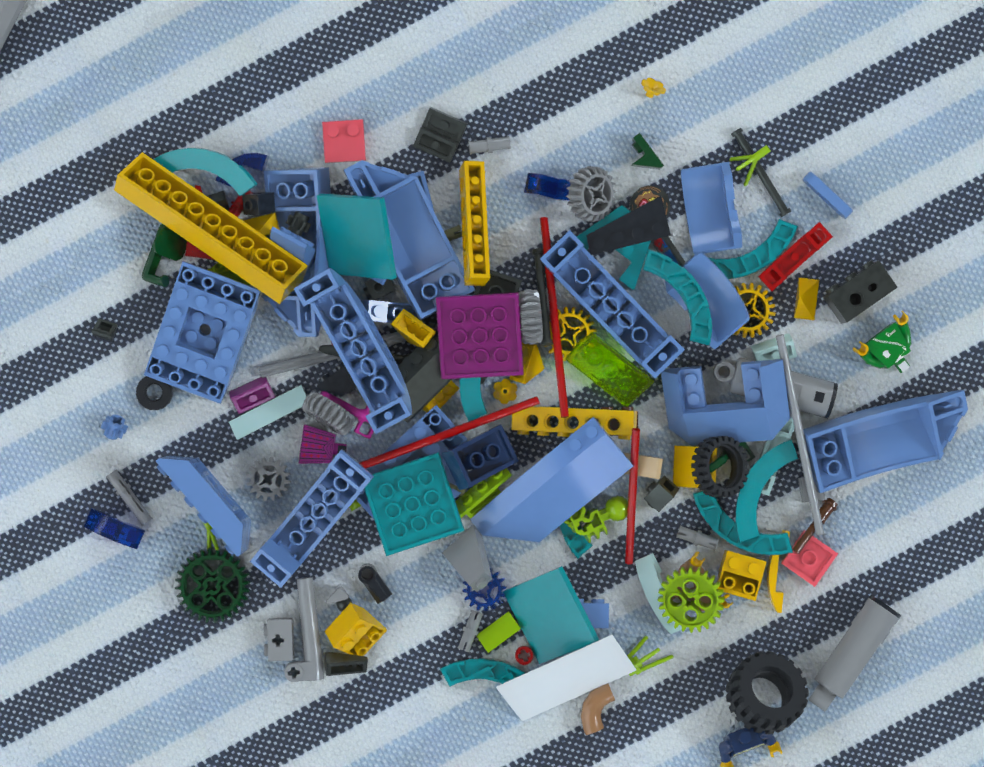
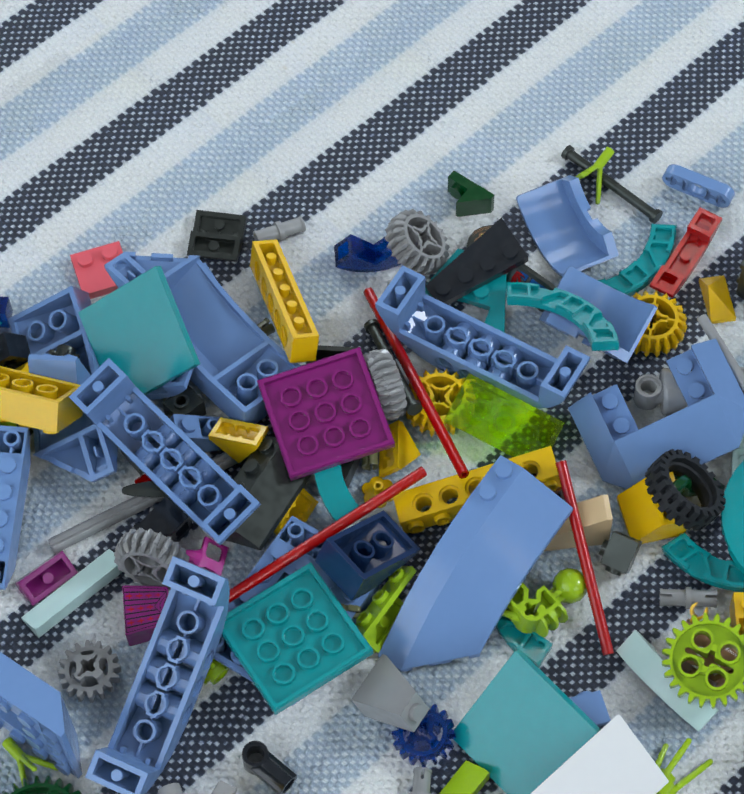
camera: 15 degrees left, 30 degrees down
yellow plant [641,78,666,98] -> none

